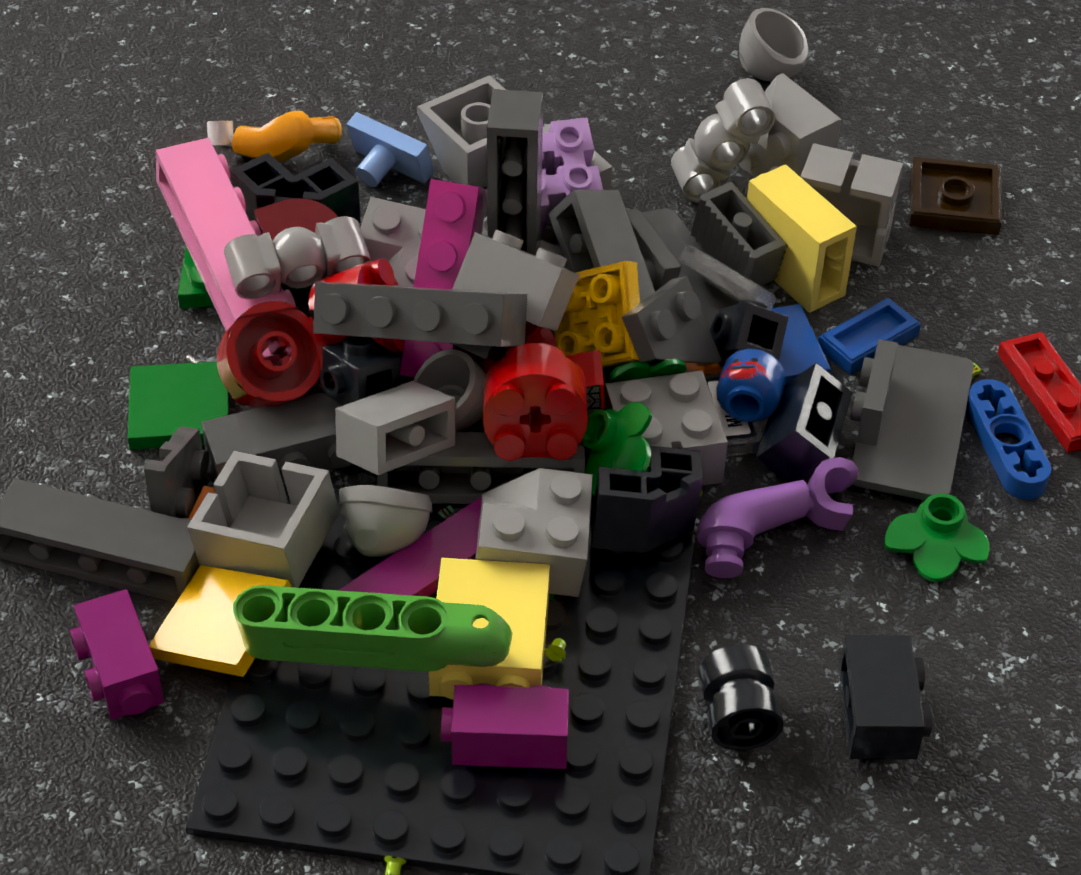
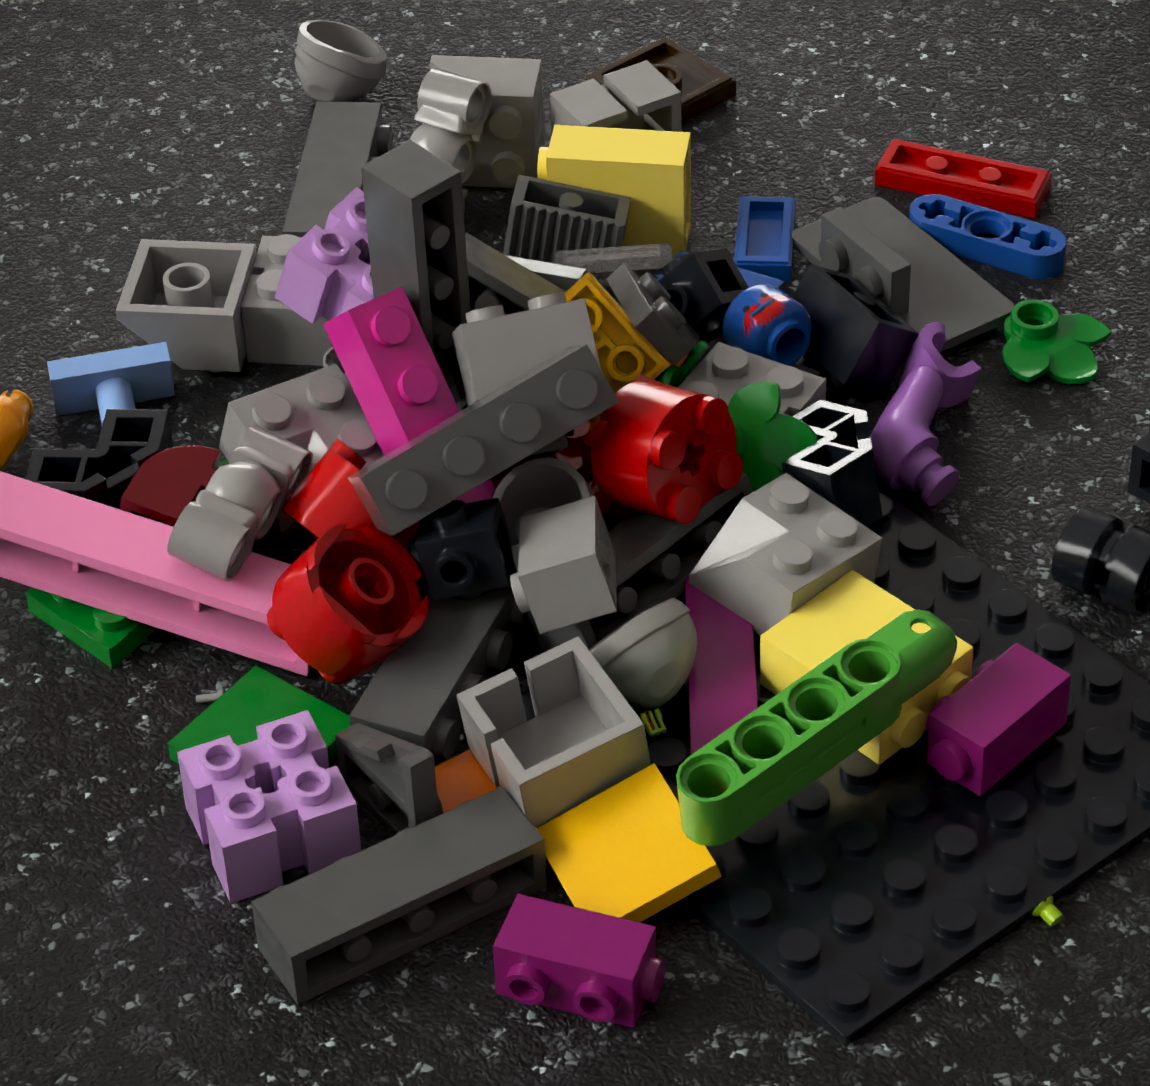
camera: 45 degrees left, 5 degrees down
none -> lavender brick [177,710,361,904]
none -> dark grey brick [282,101,393,237]
none -> lime piece [640,708,666,738]

